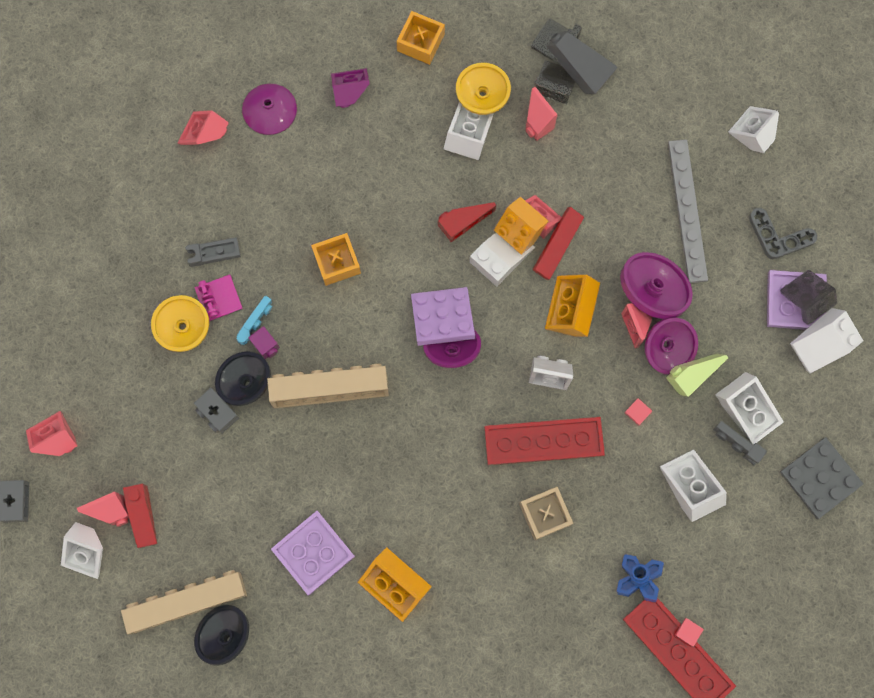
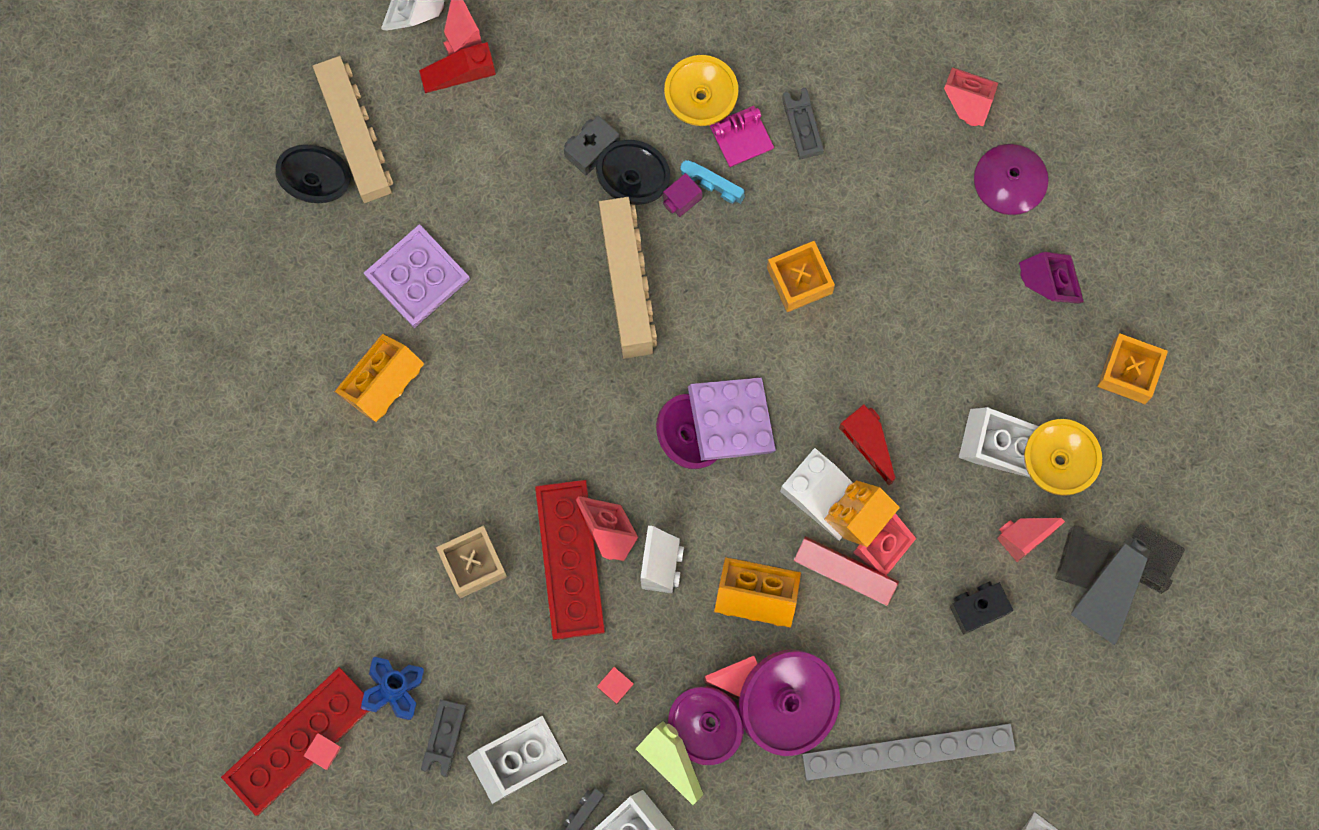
camera: 90 degrees right, 0 degrees up
none -> dark grey plate [421,699,466,777]
none -> coral slope [576,496,638,561]
none -> black brick [950,581,1014,635]

